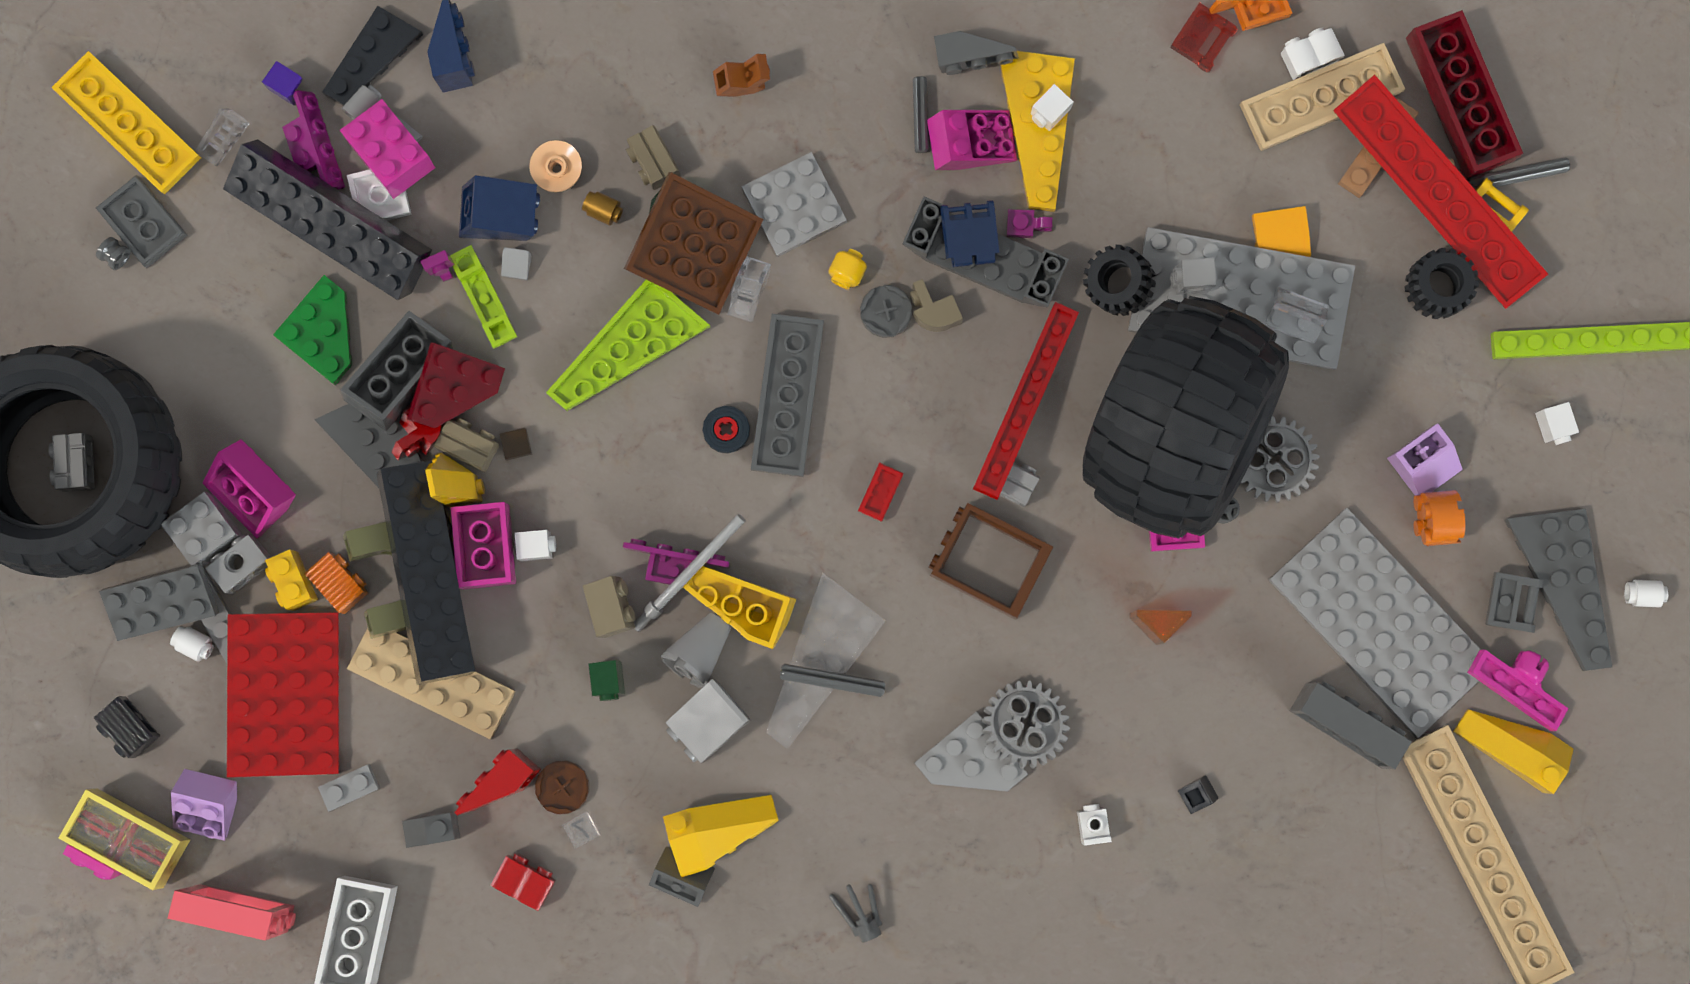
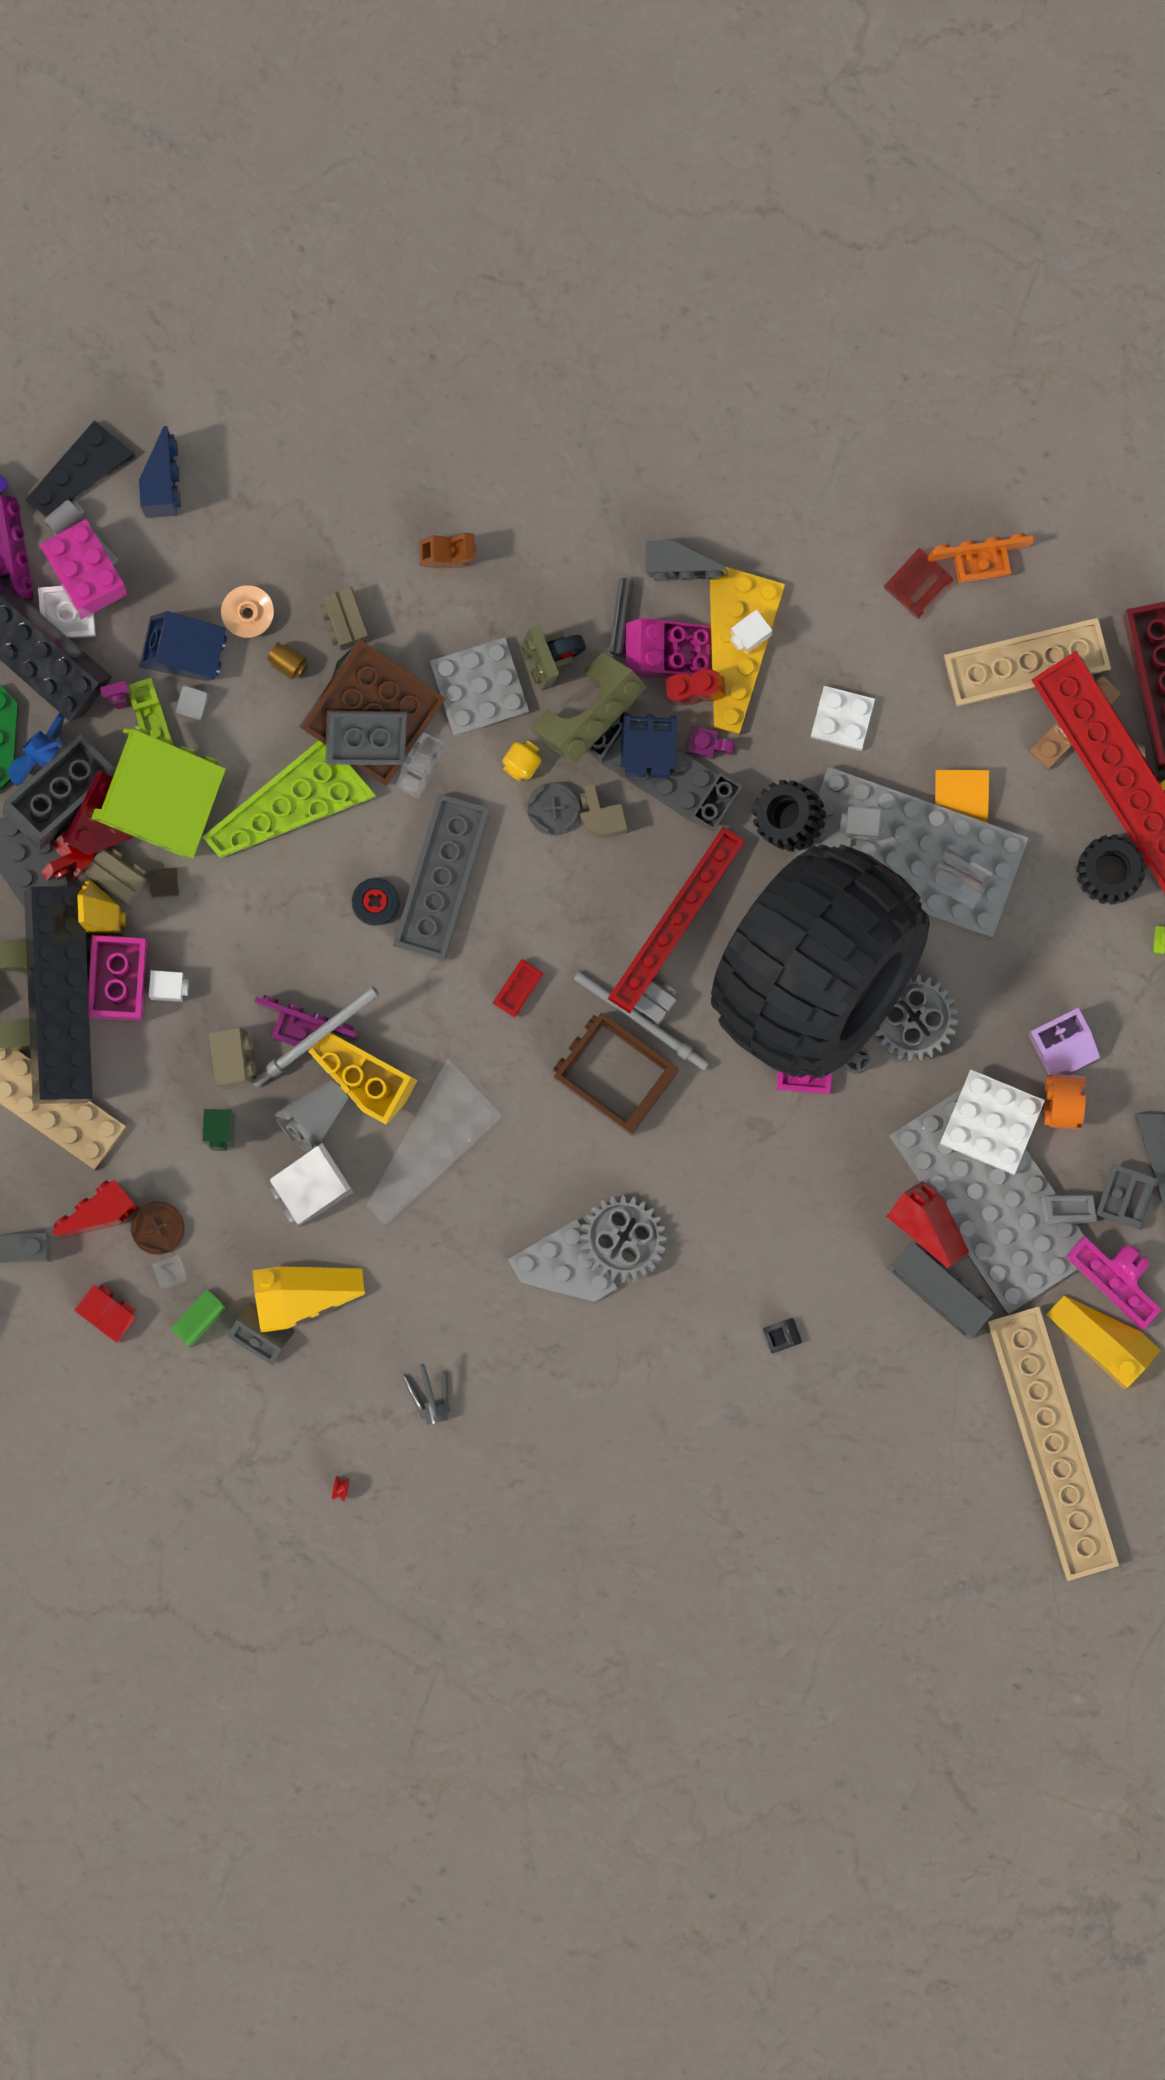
camera: 10 degrees right, 0 degrees up
dark grey axle [780,664,885,697] -> none
white brick [1077,804,1112,846] -> none
clear orange slope [1130,610,1192,645] -> none
white brick [1281,28,1345,80] -> none
none -> blue piece [9,713,64,786]
none -> lime panel [91,726,226,858]
none -> bright green panel [171,1290,227,1347]
none -> dark grey tile [325,710,407,765]
none -> olive plate [521,625,586,691]
none -> olive arch [530,652,647,764]
none -> light grey bar [574,971,710,1071]
none -> red brick [665,669,726,706]
none -> white plate [810,686,875,751]
none -> red slope [886,1181,969,1268]
none -> white plate [940,1069,1045,1175]
none -> light grey tile [1041,1195,1097,1224]

